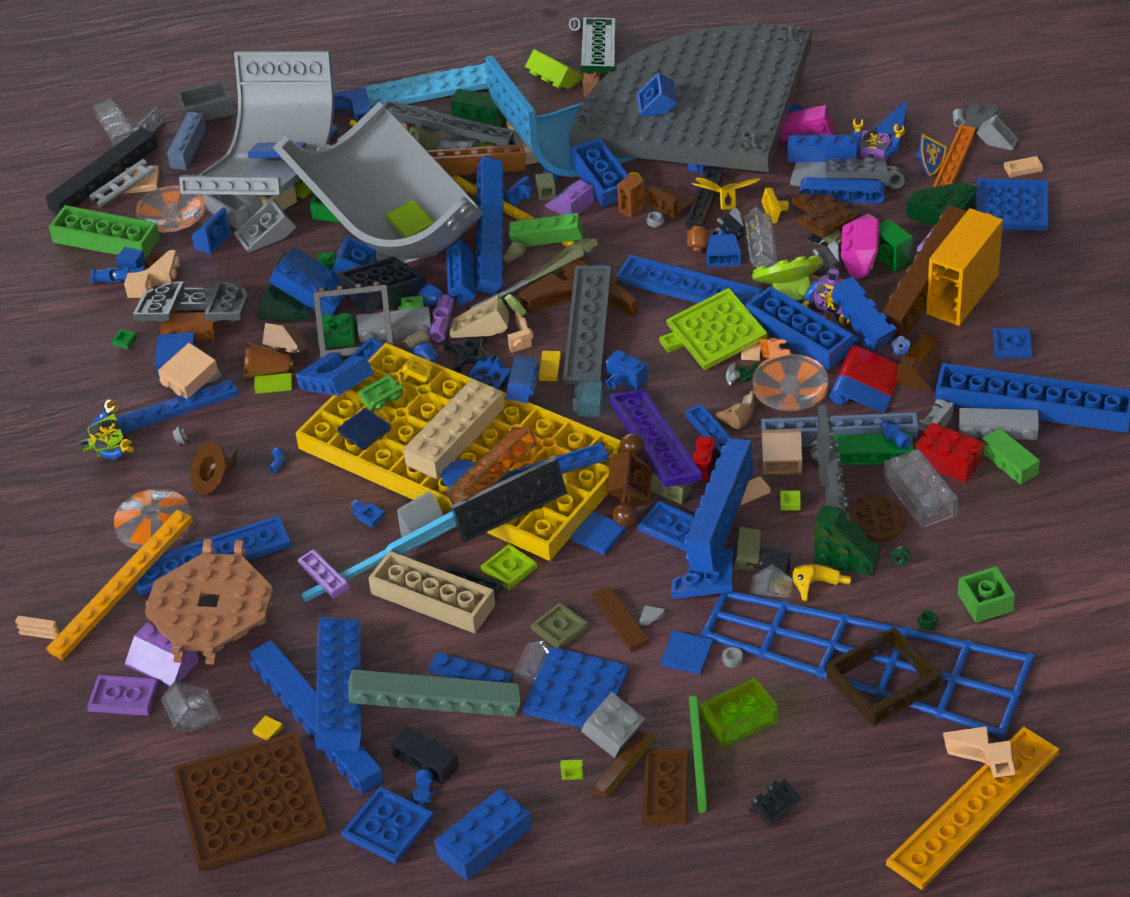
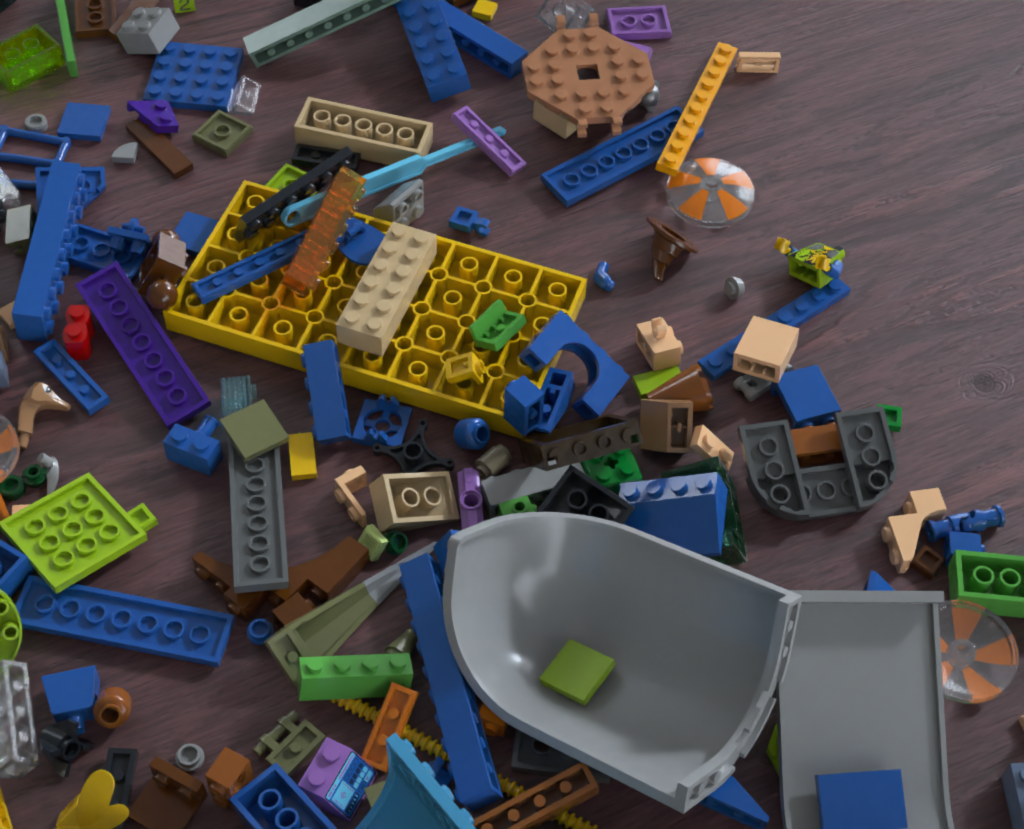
camera: 160 degrees right, 10 degrees up
clear blue tile [337,408,392,450] -> none
blue plate [429,652,513,683] -> none
none -> blue hips [107,218,151,258]
none -> dark purple wing [127,99,179,133]
none -> olive tile [219,399,289,462]
none -> olive plate [252,710,326,777]
none -> orange tile [361,682,419,773]
none -> blue brick [503,375,544,437]
none -> light nougat brick [636,317,683,371]
none -> light nougat plate [690,424,734,475]

